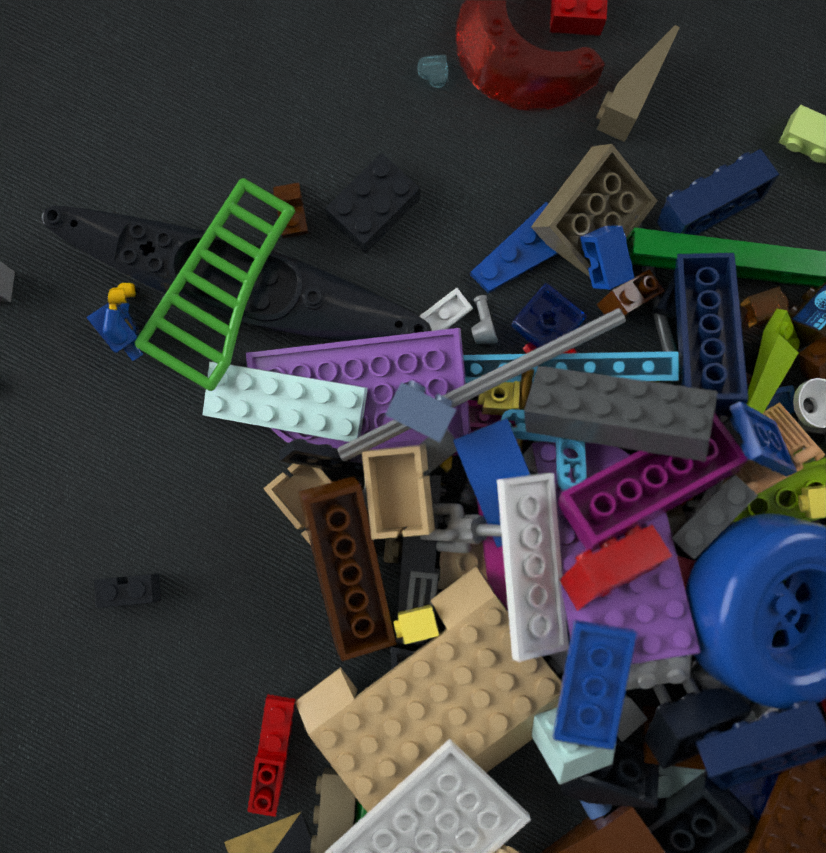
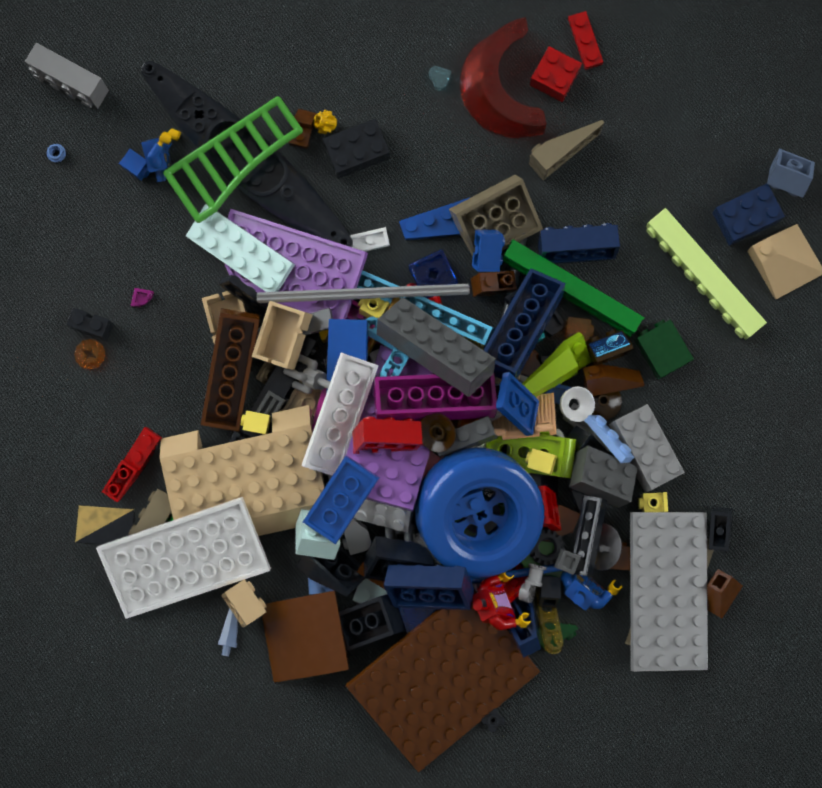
camera: 30 degrees right, 0 degrees up
sand blue brick [385,380,456,442] -> none
light grey bar [471,295,498,345] -> none
none -> clear orange gear [74,339,105,369]
none -> blue brick [119,149,150,181]
none -> magenta tile [131,288,154,307]
none -> yellow gear [314,110,337,134]
none -> dark brown dish [421,413,456,452]

